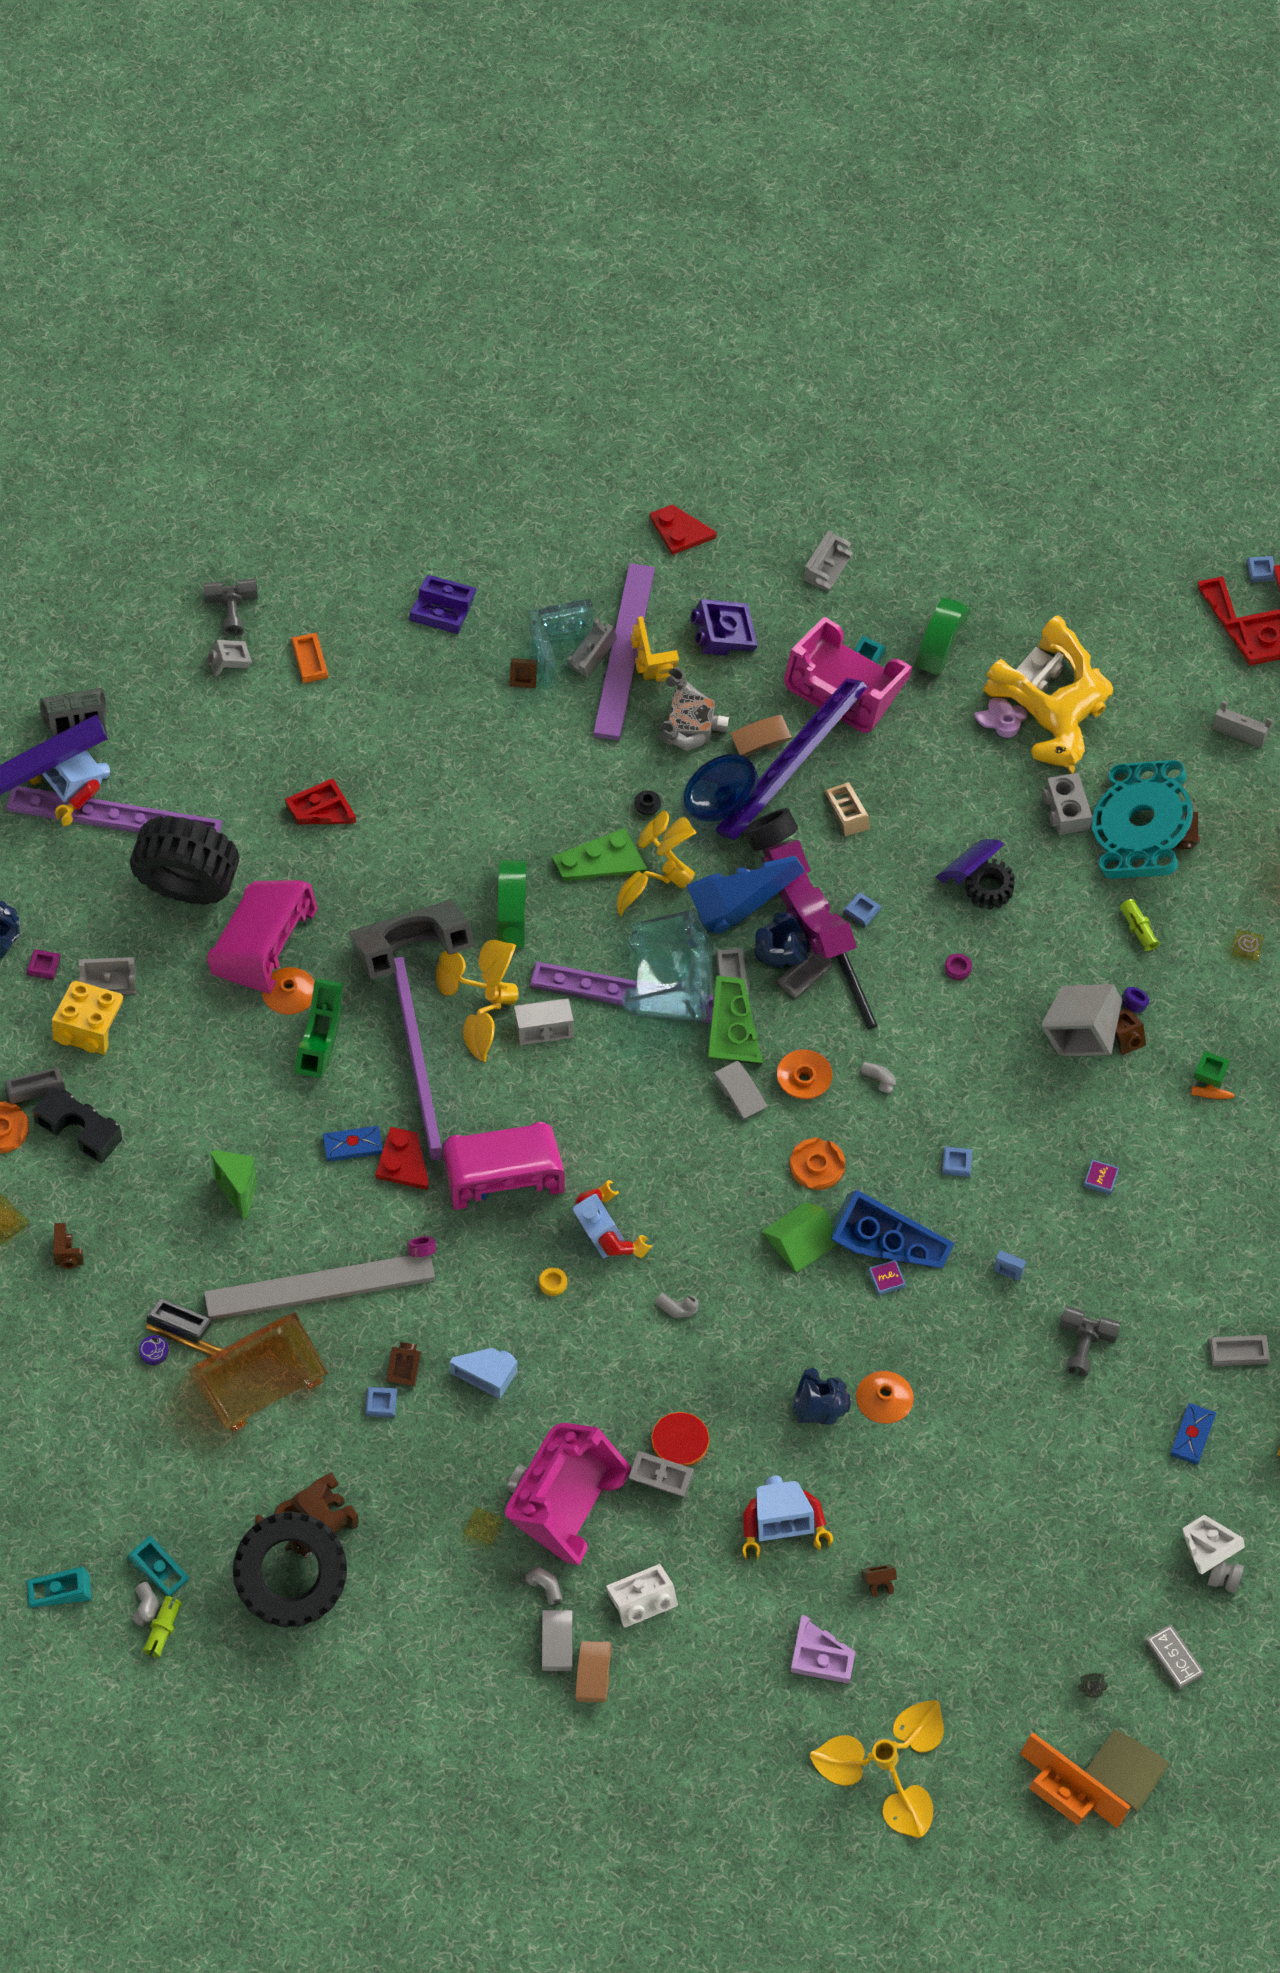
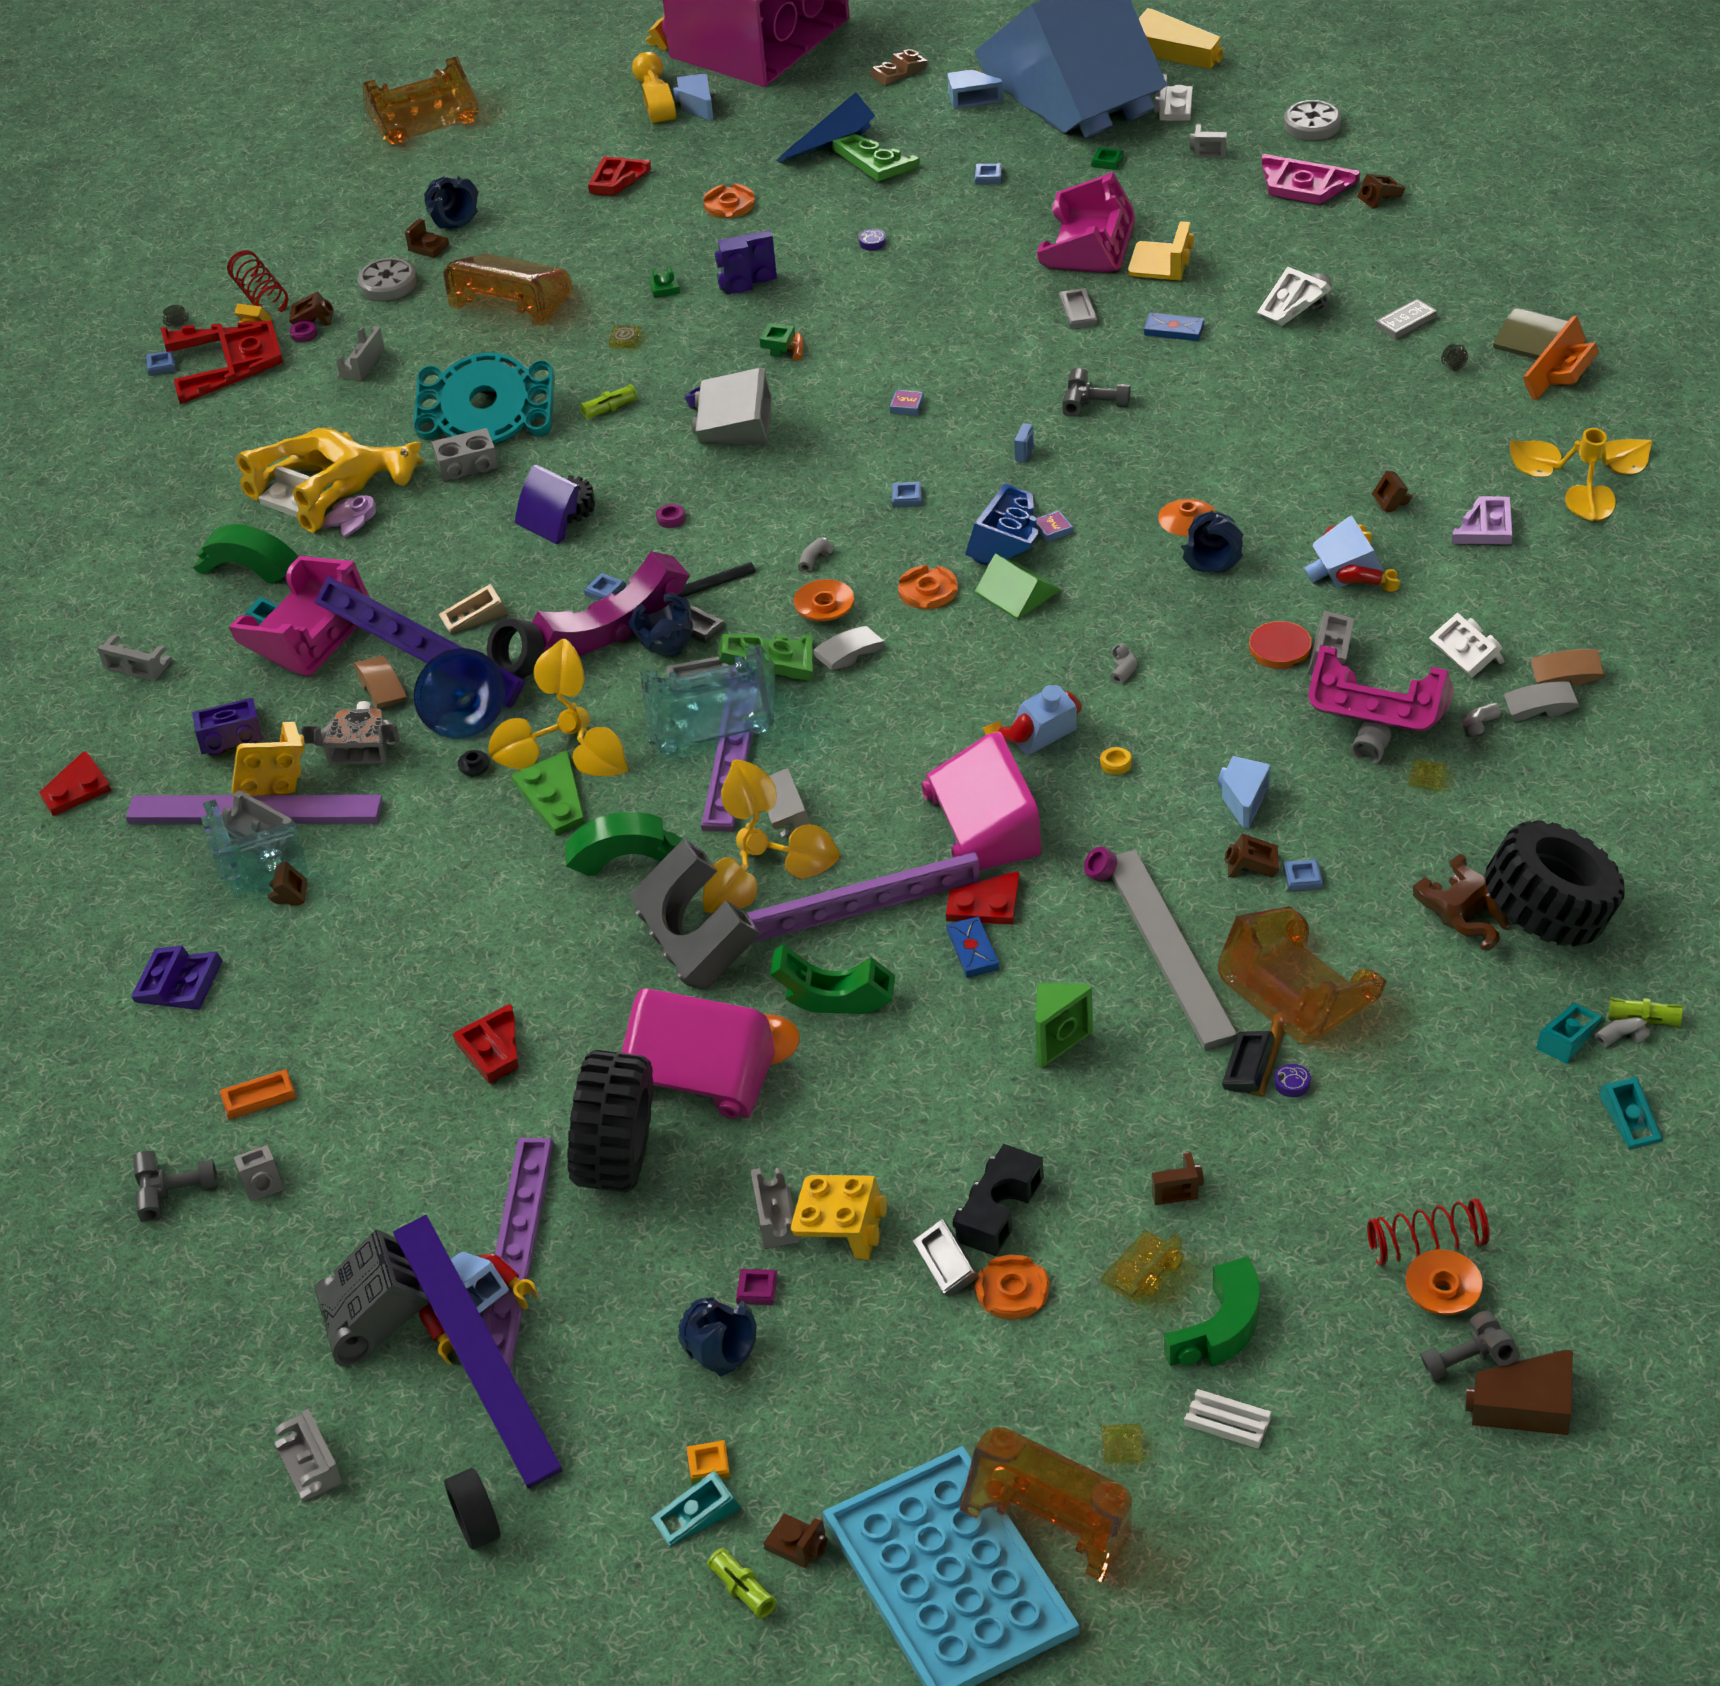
camera: 90 degrees left, 15 degrees down
blue wedge [687,856,805,933] -> none

